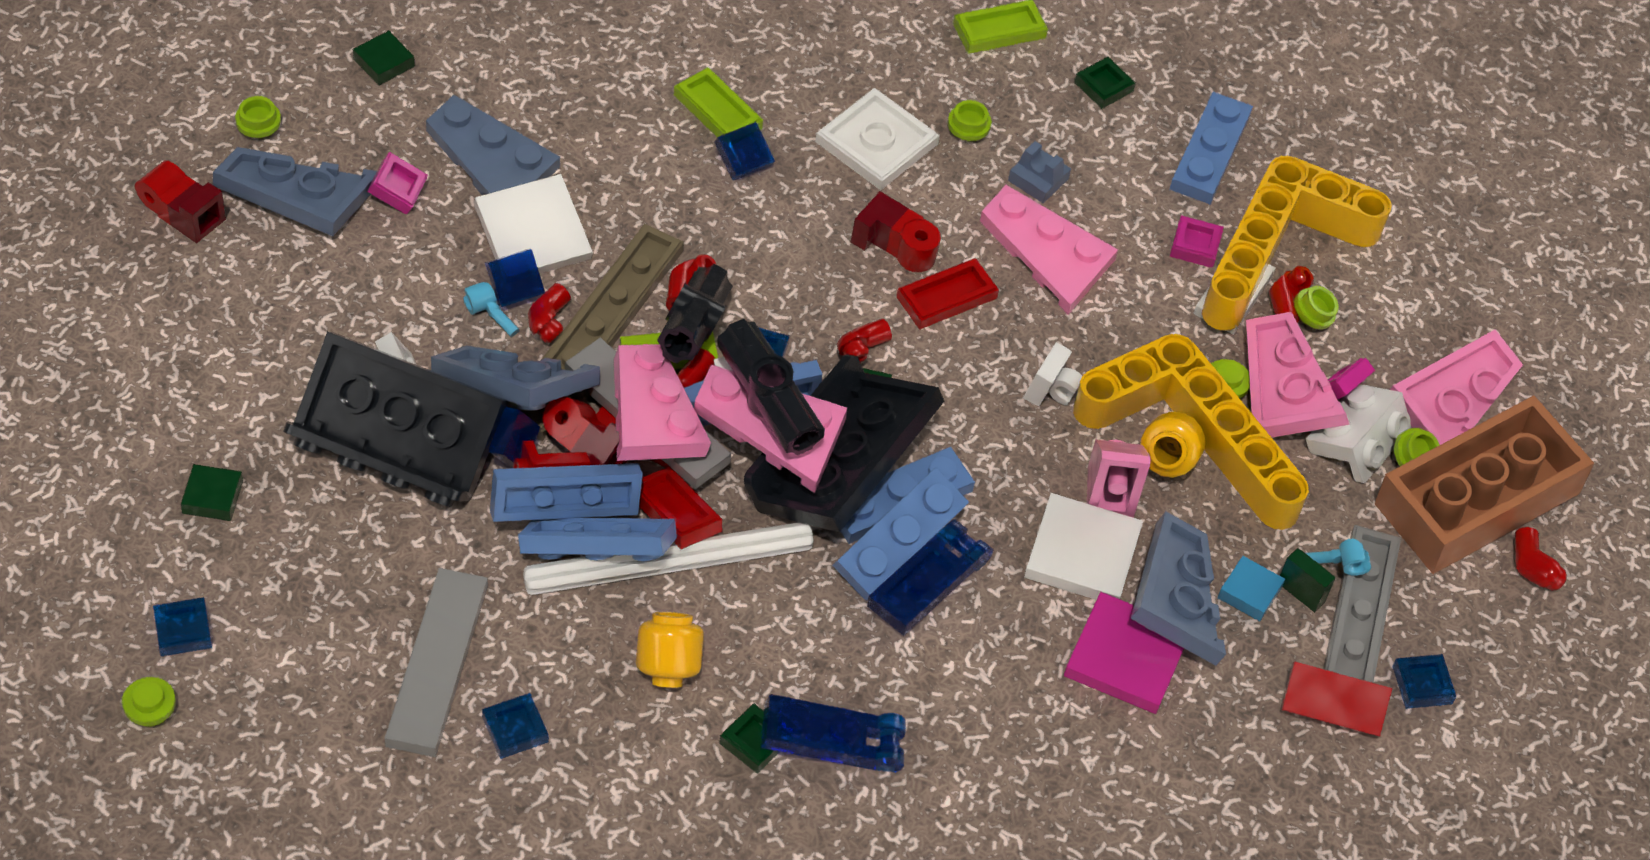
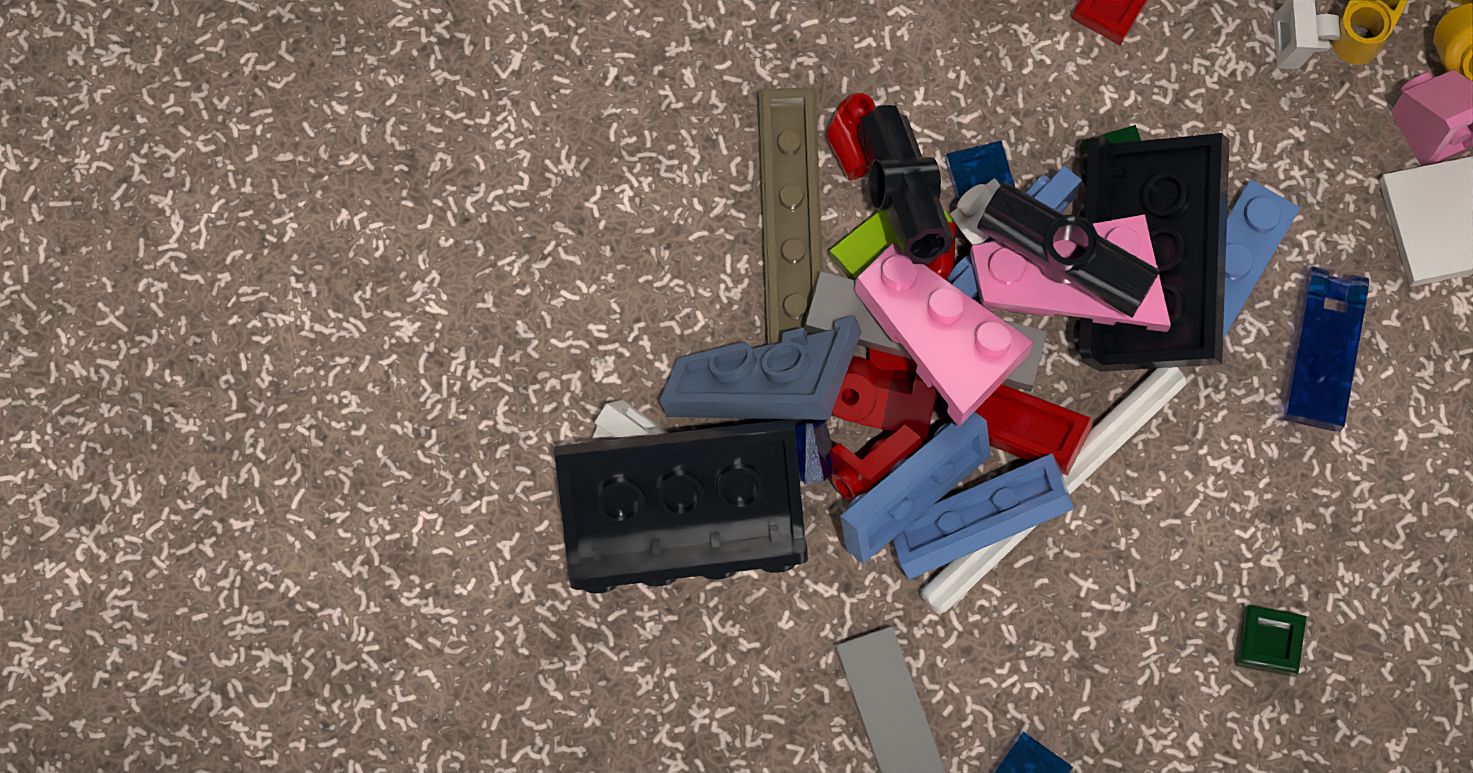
camera: 25 degrees left, 20 degrees up
leg [135,160,226,244] -> none
dark green tile [181,464,243,521] -> none
sand blue wing [213,147,377,236] -> none
lime plate [235,96,281,138] -> none
dark green tile [353,30,415,85] -> none
dark pink tile [367,152,428,214] -> none
sand blue wing [426,95,560,195] -> none
medium azure hand [463,282,519,337] -> none
white tile [474,174,593,284] -> none
clear blue tile [485,249,545,307] -> none
red arm [528,283,571,343] -> none
yellow head [636,612,704,688] -> none
clear blue plate [761,694,906,772] -> none
medium blue plate [832,467,969,600] -> none
red arm [837,318,892,363] -> none

